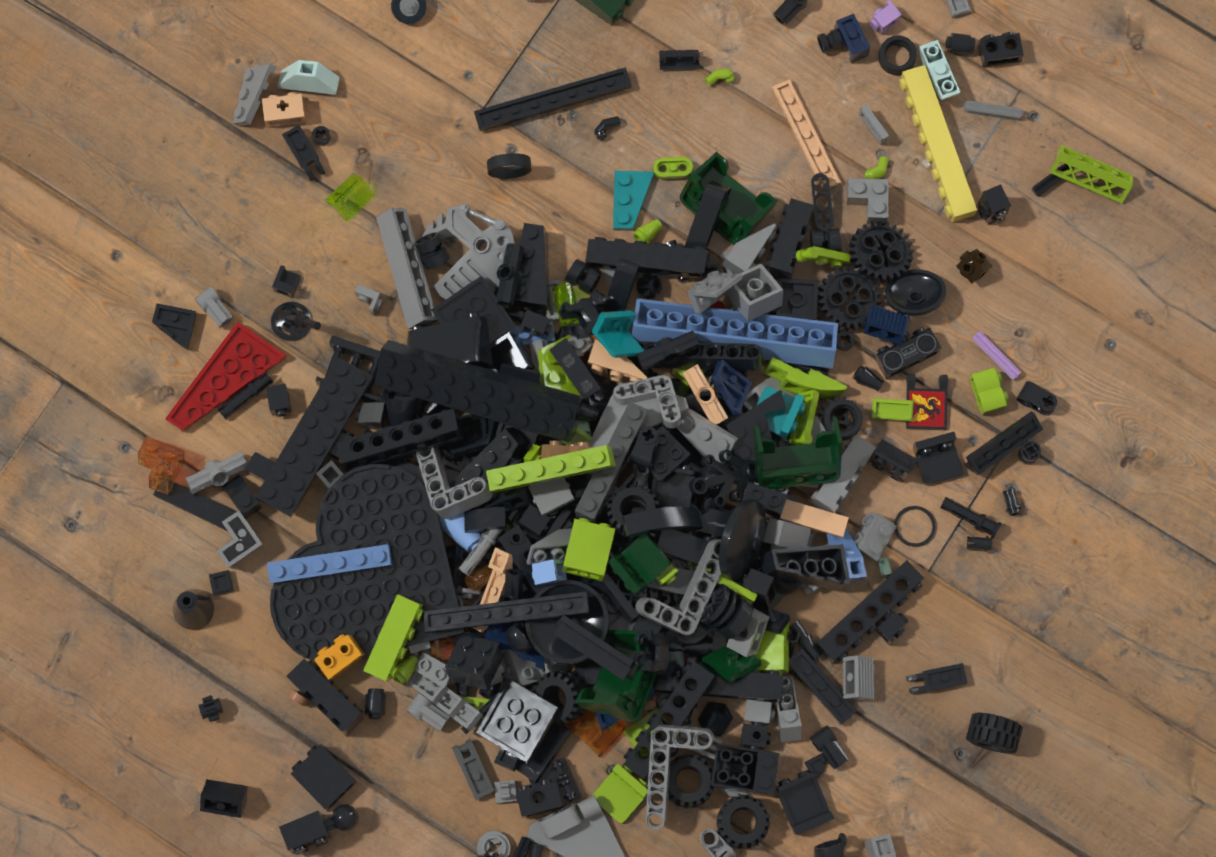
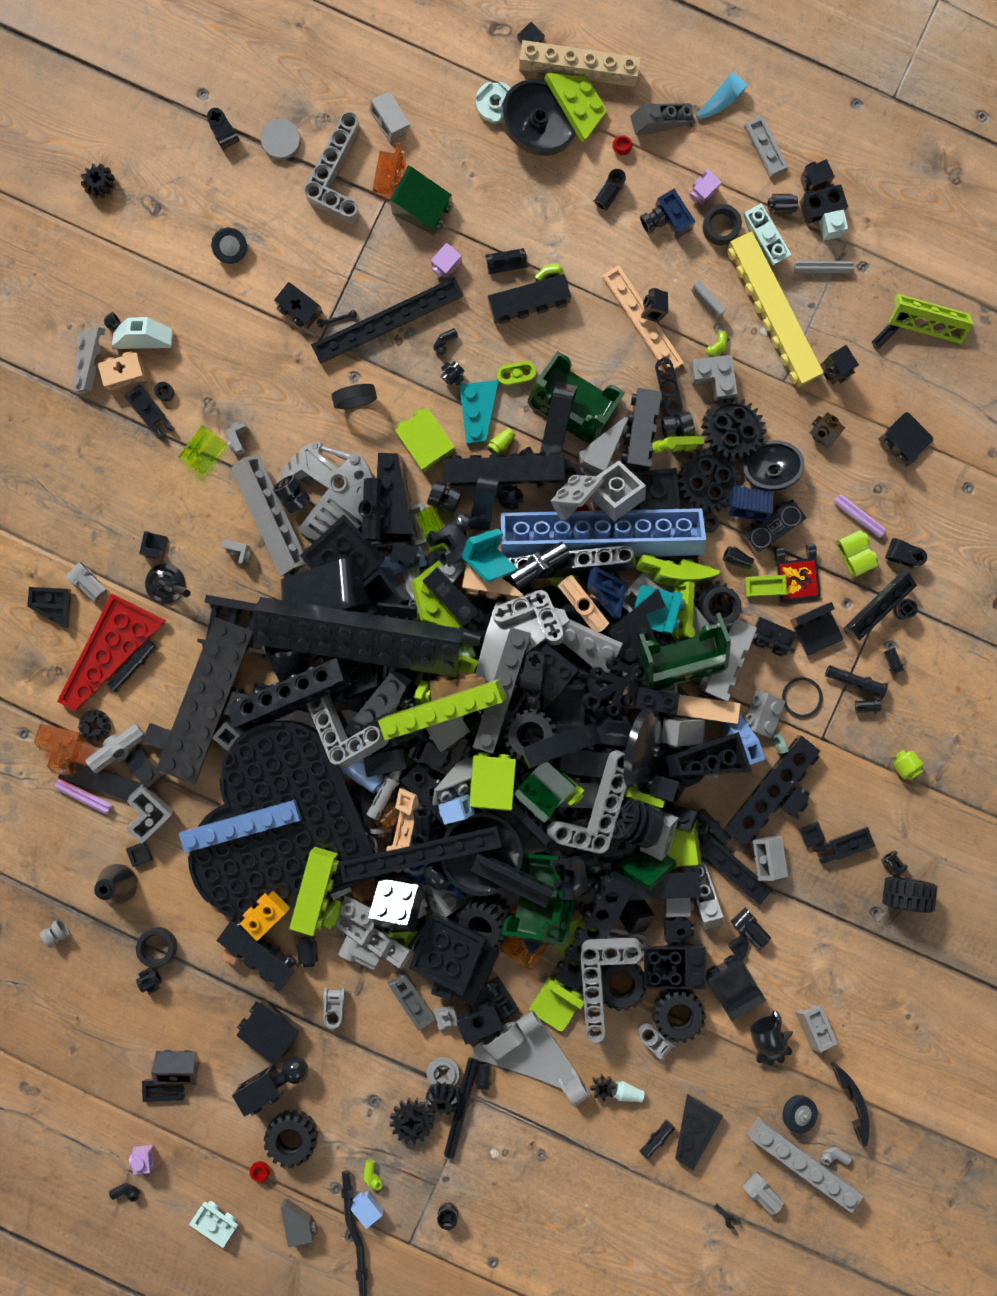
camera: 10 degrees left, 10 degrees up
black brick [266,384,292,417] -> none
dark grey slope [355,402,387,431] -> none
none -> light grey wheel [40,920,69,948]
none -> lavender axle [55,779,112,814]
none -> black gear [78,710,111,742]
none -> black hinge [104,312,121,330]
none -> black tyre [135,927,177,968]
none -> black tile [142,1079,185,1102]
none -> light grey bracket [226,422,249,455]
none -> black brick [274,281,322,329]
none -> black hinge [317,310,357,328]
none -> light grey piece [323,987,346,1029]
none -> lime brick [395,408,456,472]
none -> lavender brick [431,243,462,279]
none -> black gear [440,361,465,386]
none -> black brick [488,274,571,325]
none -> black brick [641,288,668,323]
none -> black tile [798,821,826,848]
none -> black brick [801,159,835,191]
none -> light aqua brick [819,210,848,241]
none -> black bracket [878,412,933,467]
none -> black bush [881,850,908,877]
none -> lime head [893,750,924,780]

